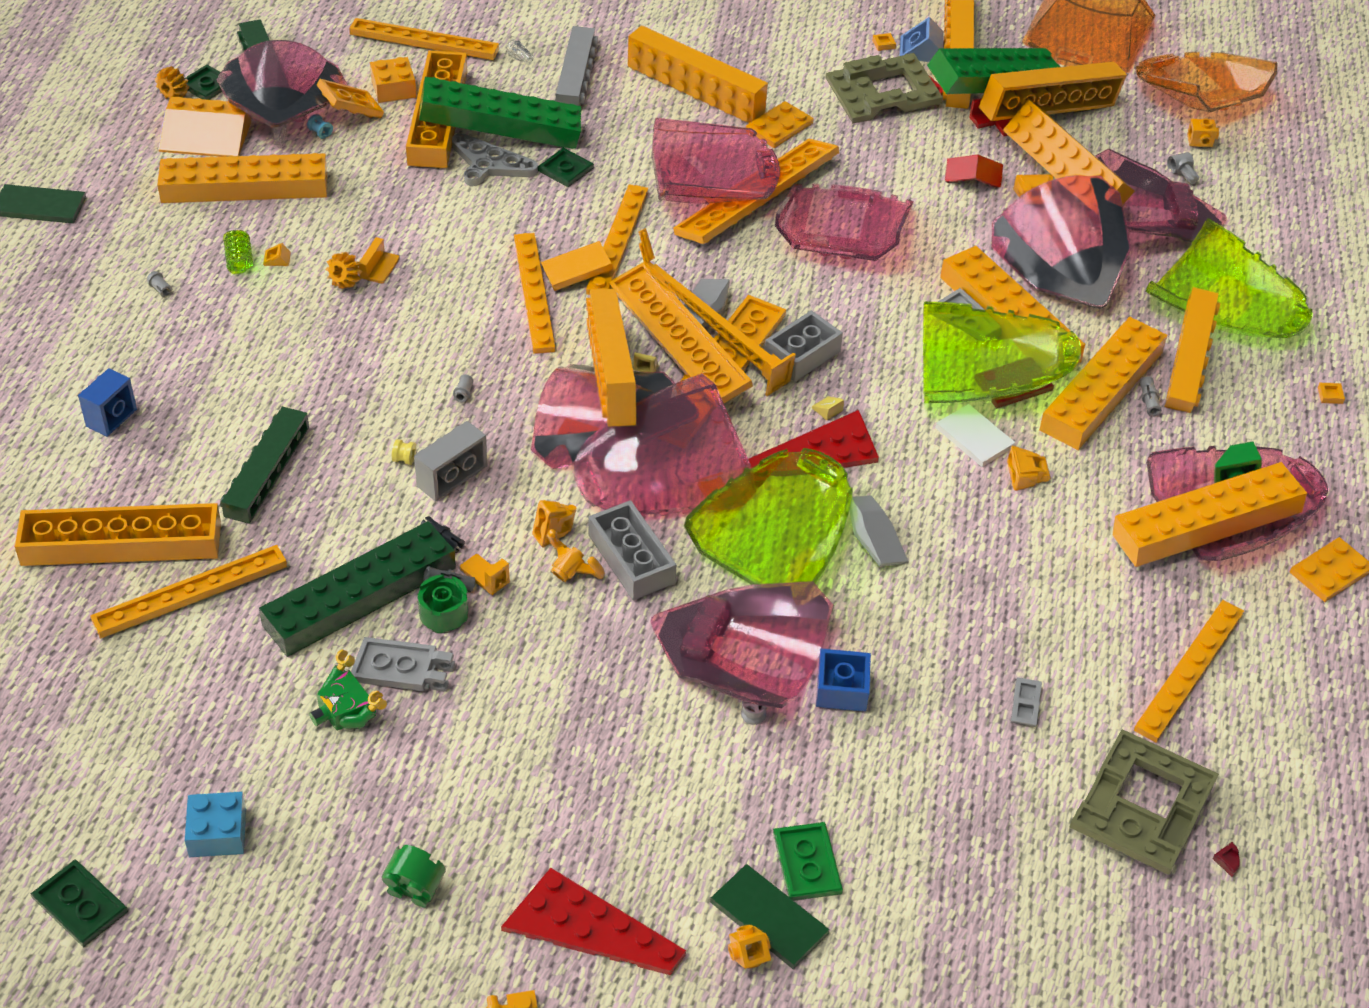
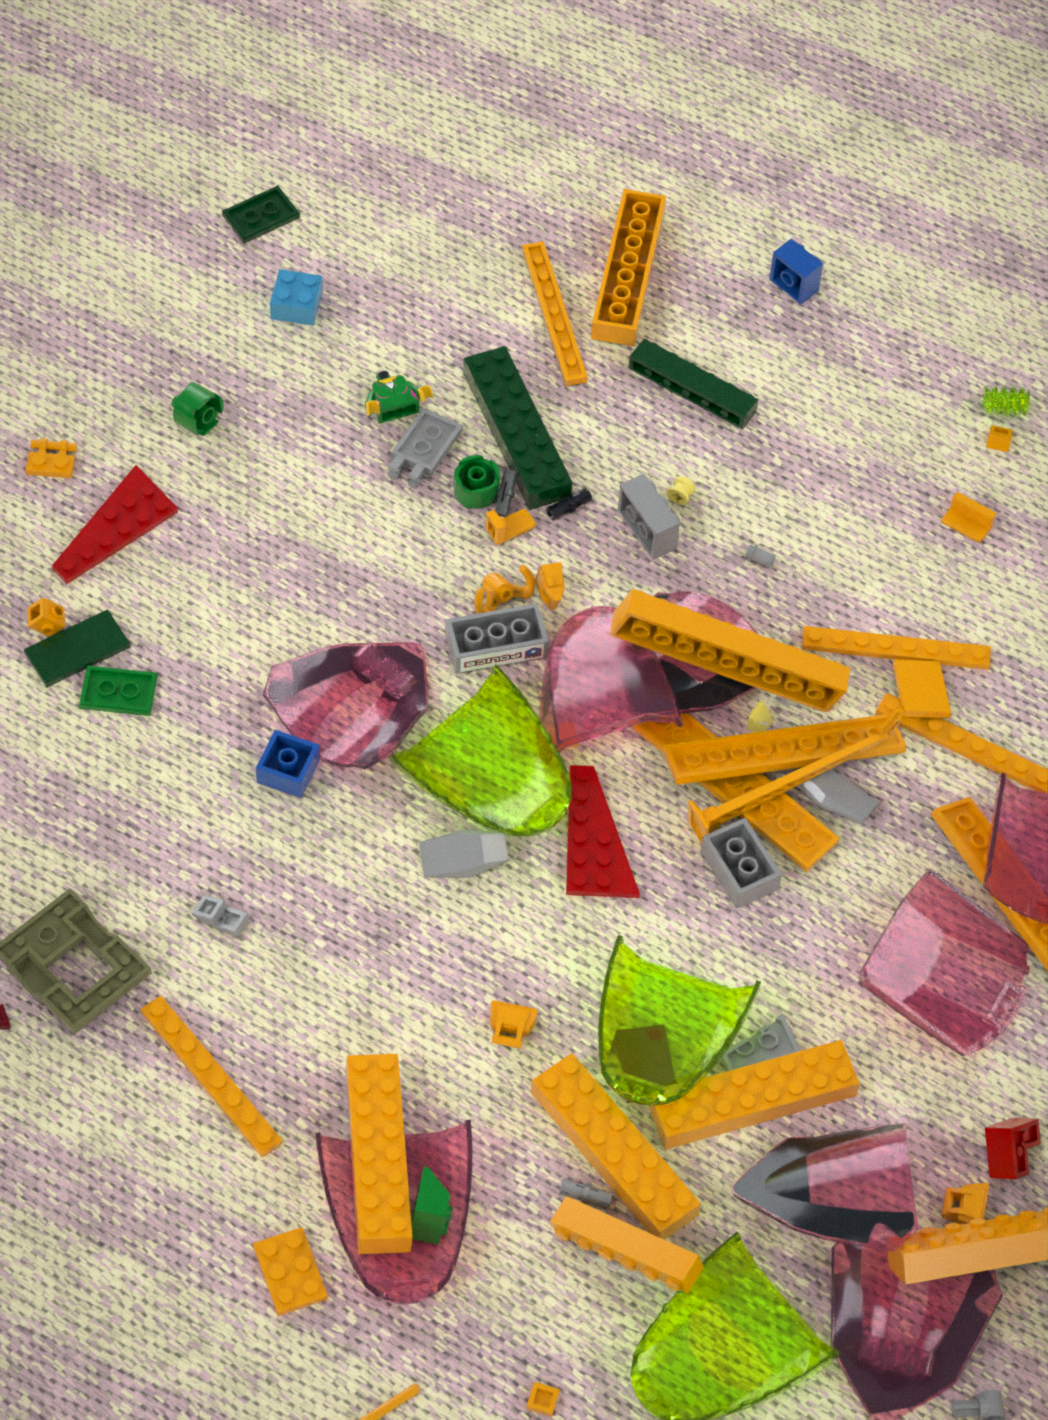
camera: 105 degrees right, 10 degrees up
light grey pin [147,271,173,297] -> none
light orange gear [325,252,363,289] -> none
light yellow slope [812,396,844,420] -> none
white tile [935,404,1016,467] -> none

